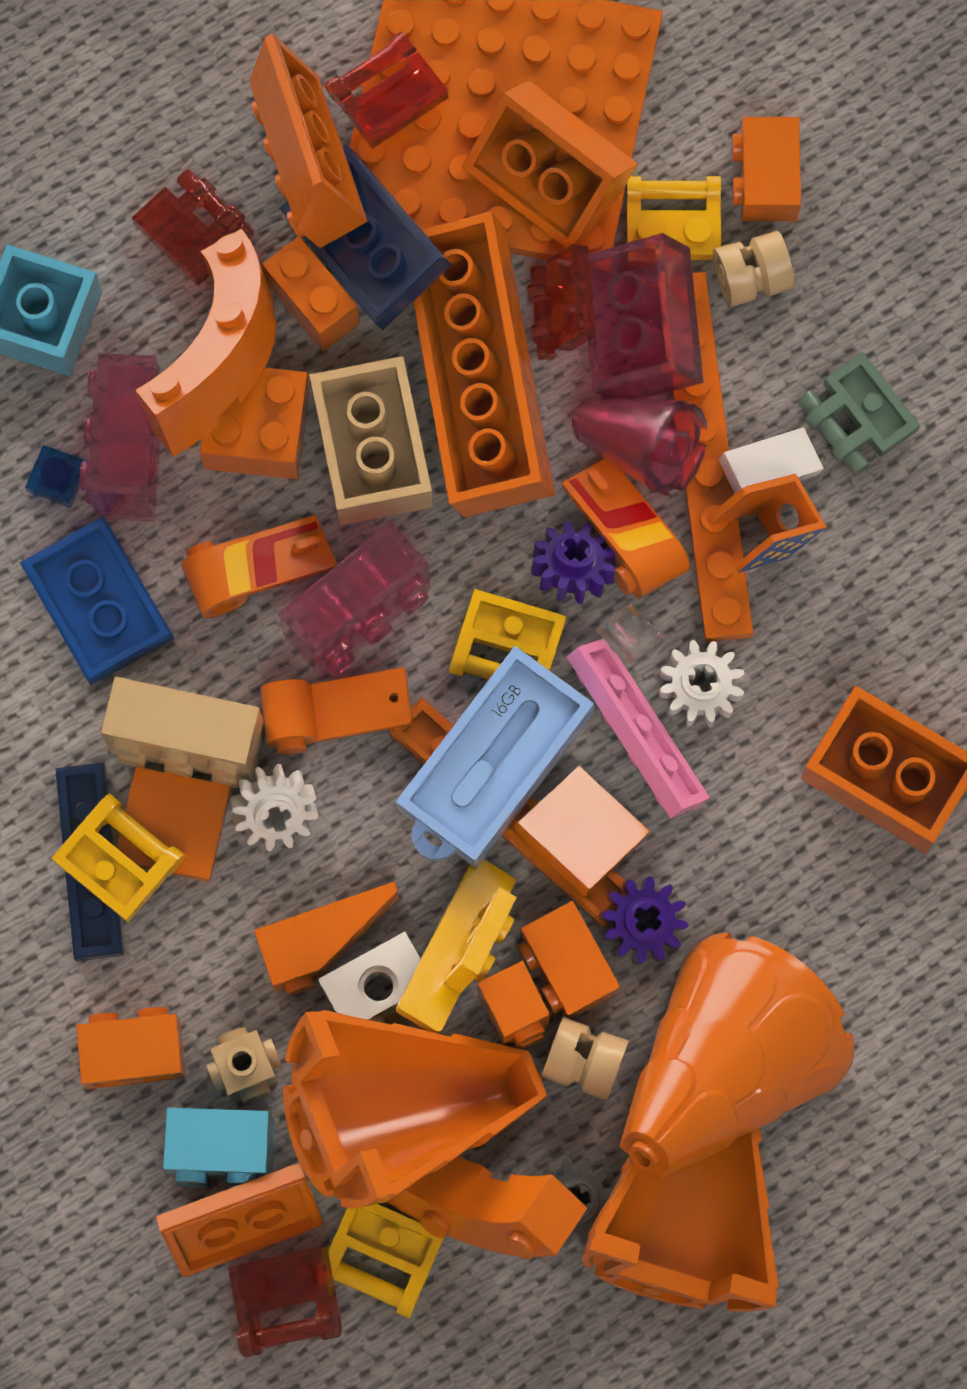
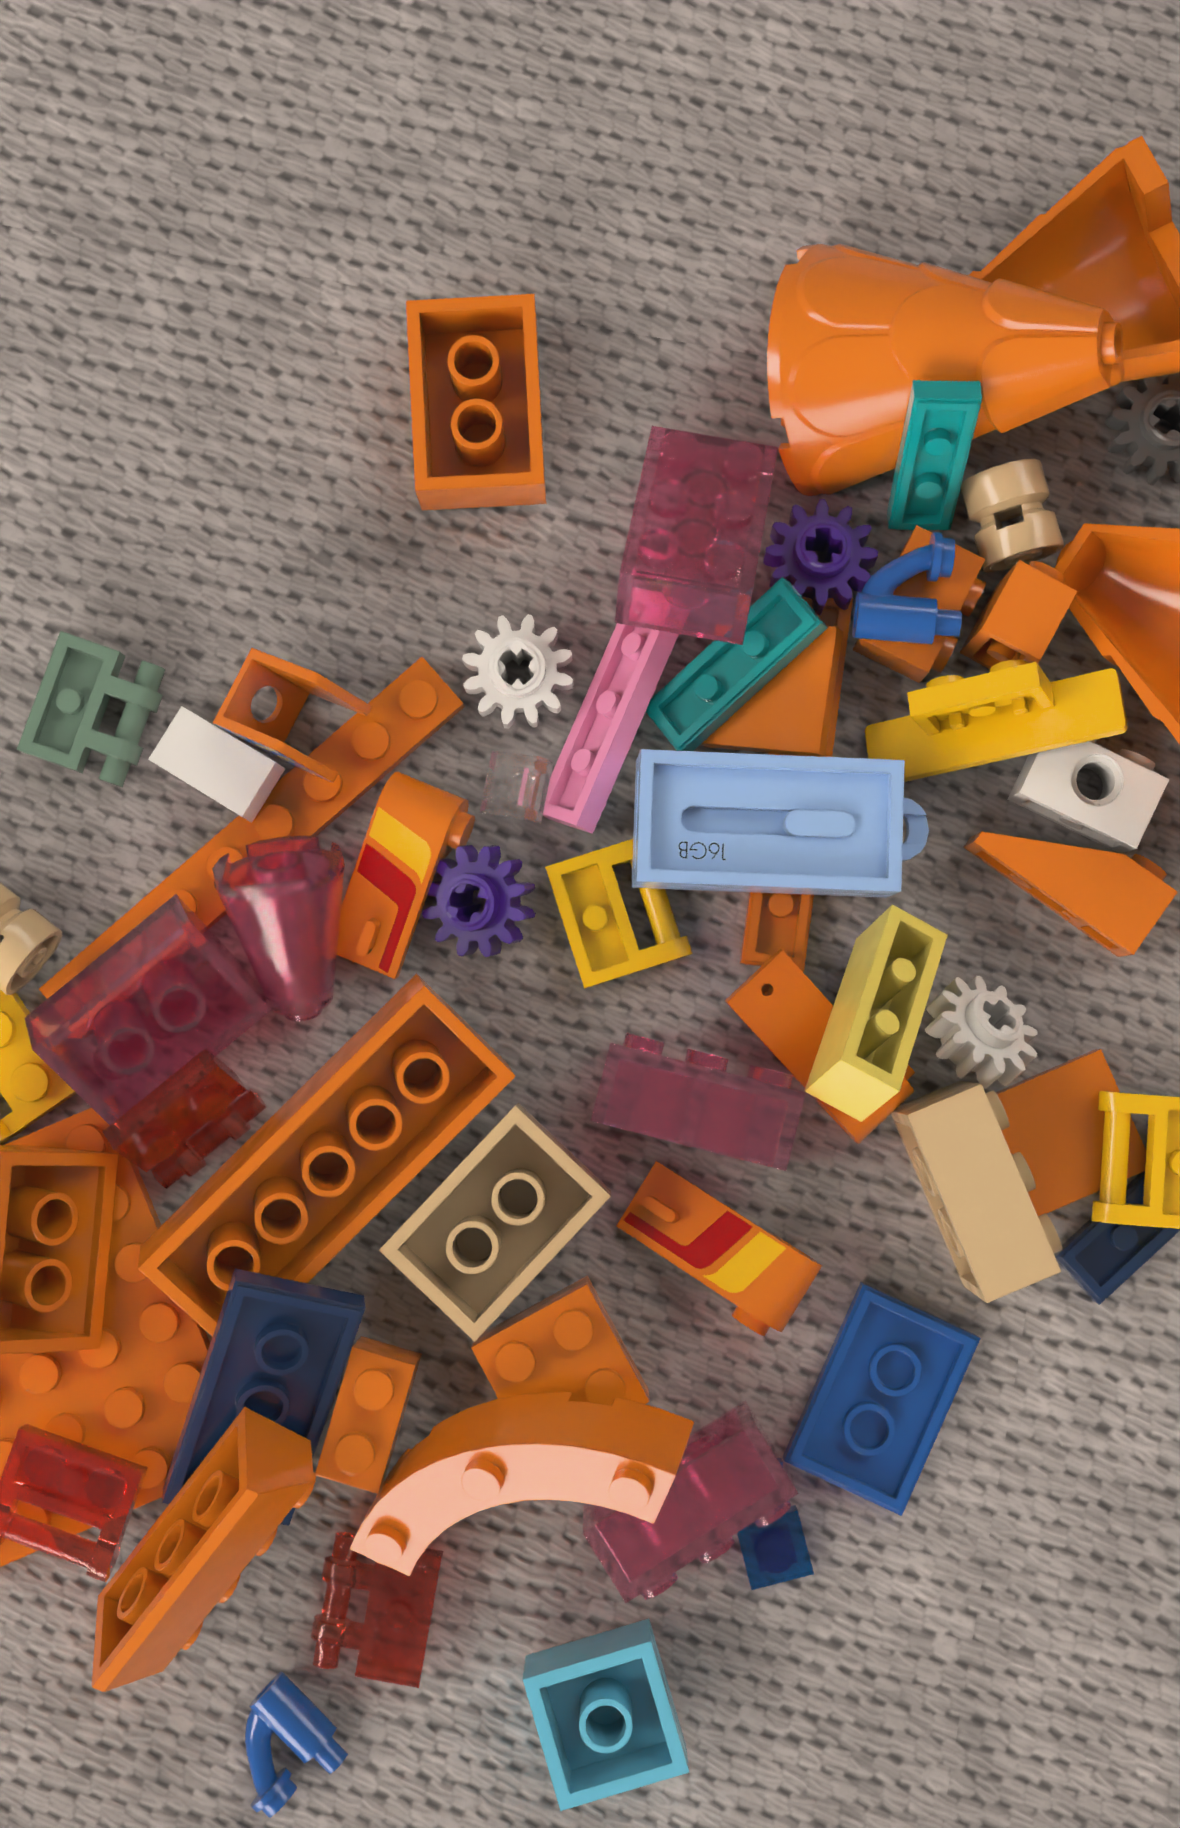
camera: 120 degrees left, 10 degrees up
none -> blue plant [245,1671,348,1818]
none -> clear pink brick [615,426,778,645]
none -> teal tile [646,577,828,751]
none -> light yellow brick [805,904,948,1122]
none -> blue plant [852,532,962,644]
none -> teal tile [887,380,982,530]

